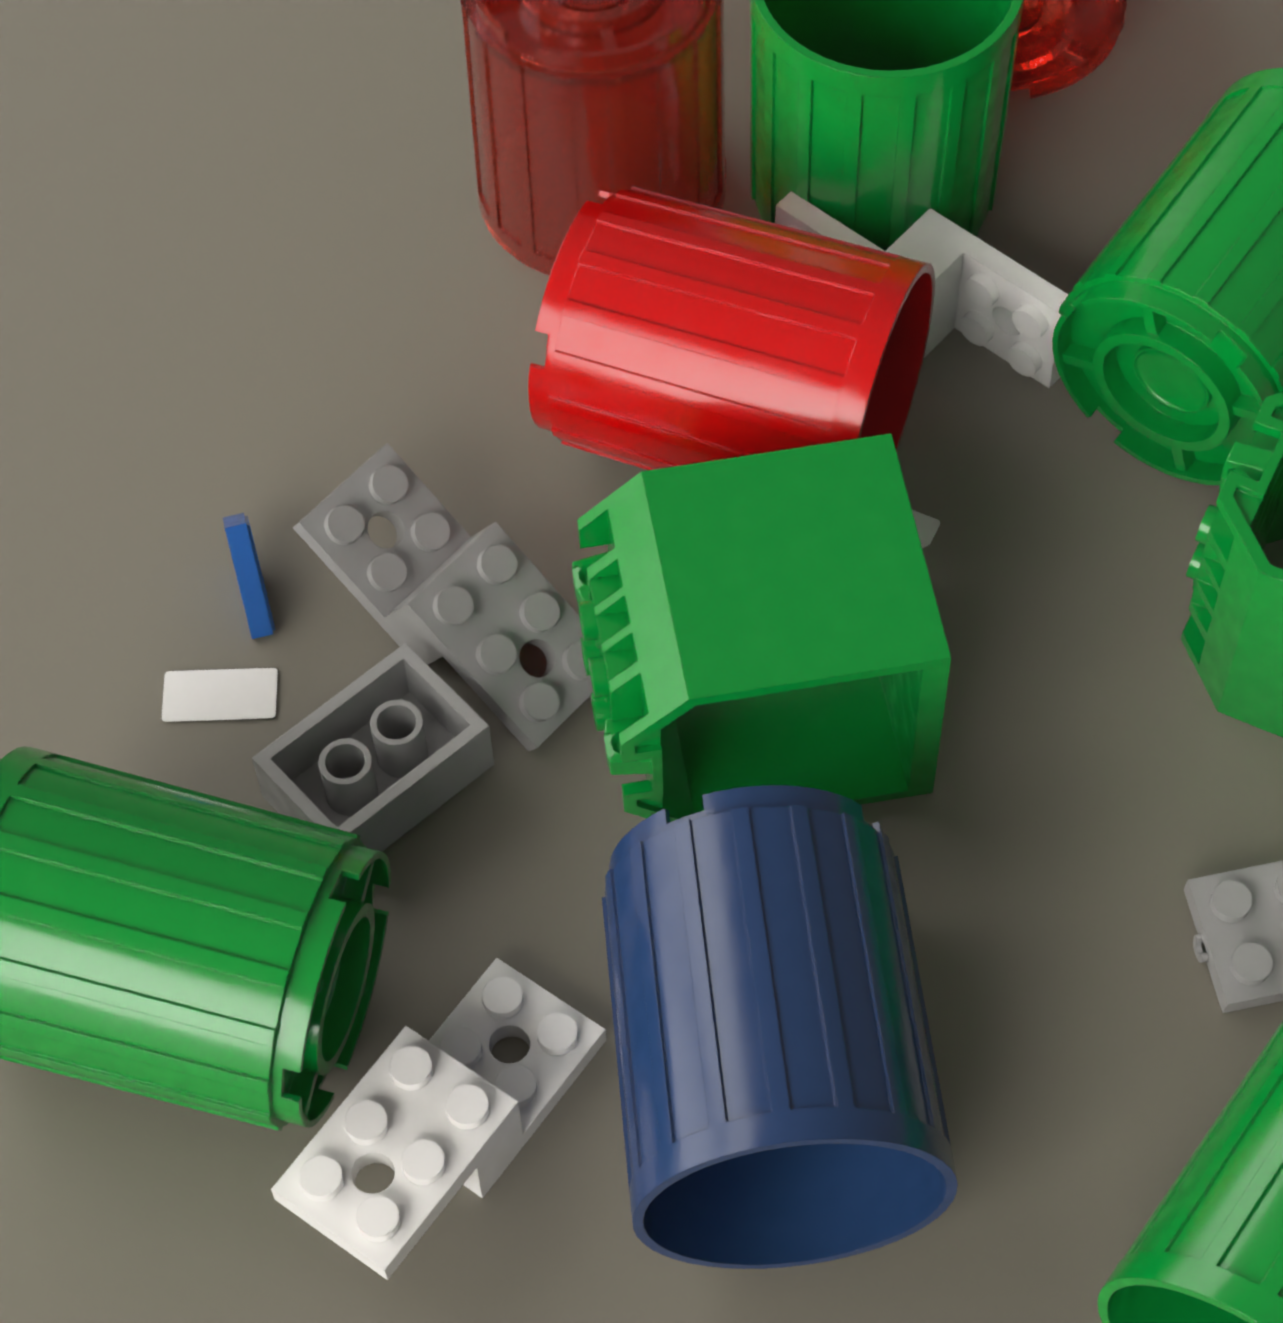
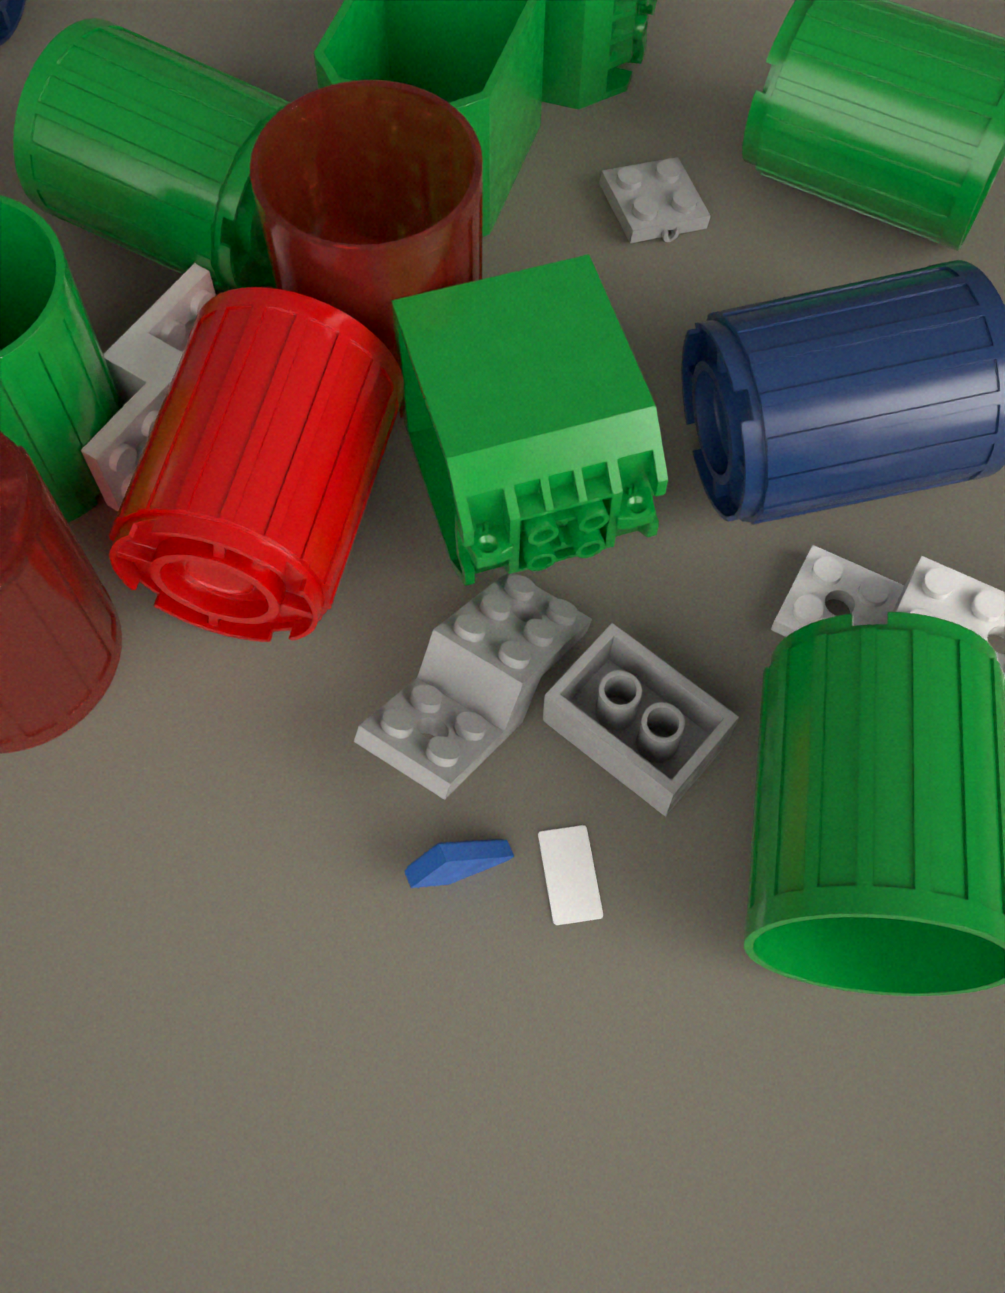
camera: 100 degrees left, 5 degrees up
none -> clear red container [250,80,483,418]

